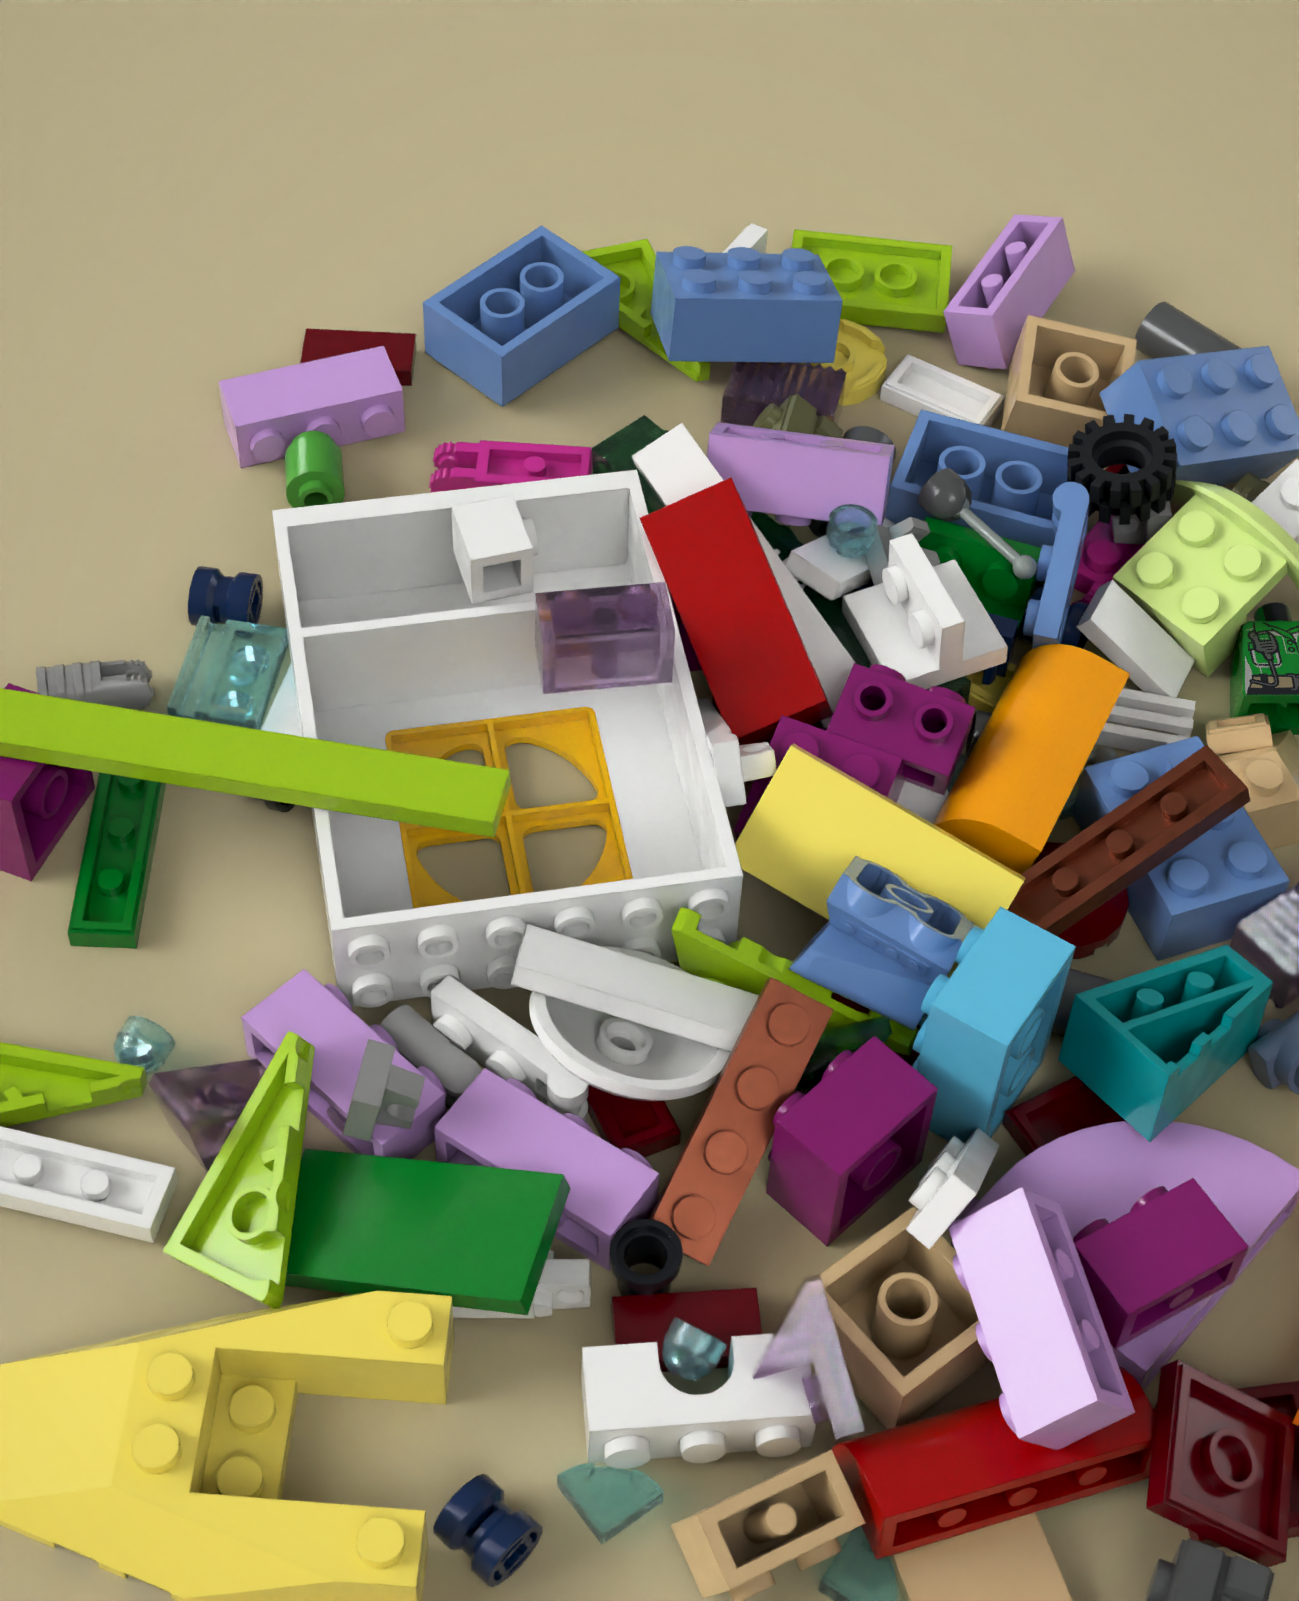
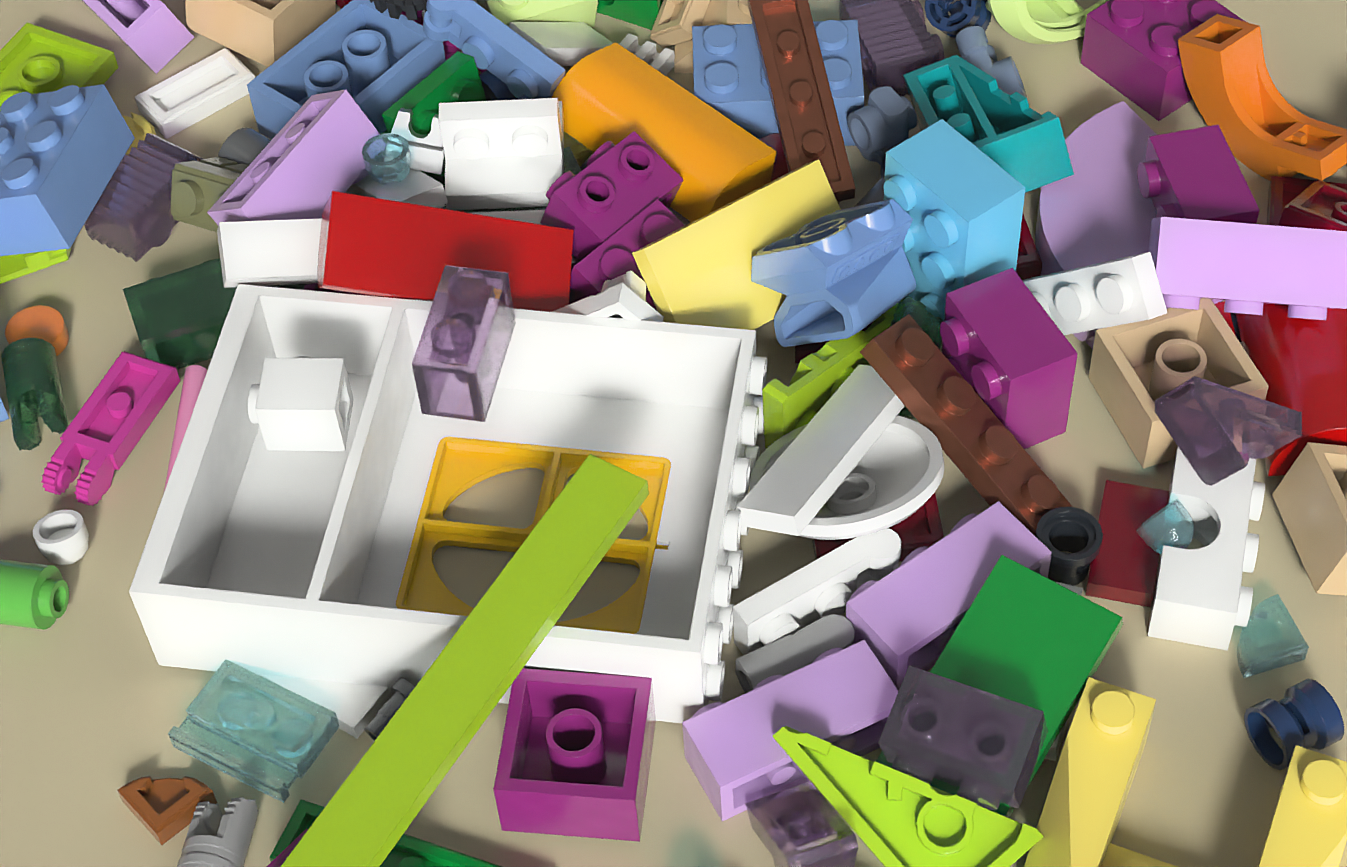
camera: 65 degrees left, 0 degrees up
dark blue wheel [188,566,263,634] -> none
light grey tile [342,1039,425,1142] -> none
hinge [918,468,1037,579] -> none
none -> clear green hinge [1,338,69,451]
none -> orange tile [5,305,69,364]
none -> white hinge [33,509,89,565]
none -> dark orange tile [117,776,218,845]
none -> magenta brick [493,668,656,842]
none -> sand blue plate [848,86,917,177]
none -> clear purple brick [878,665,1048,810]

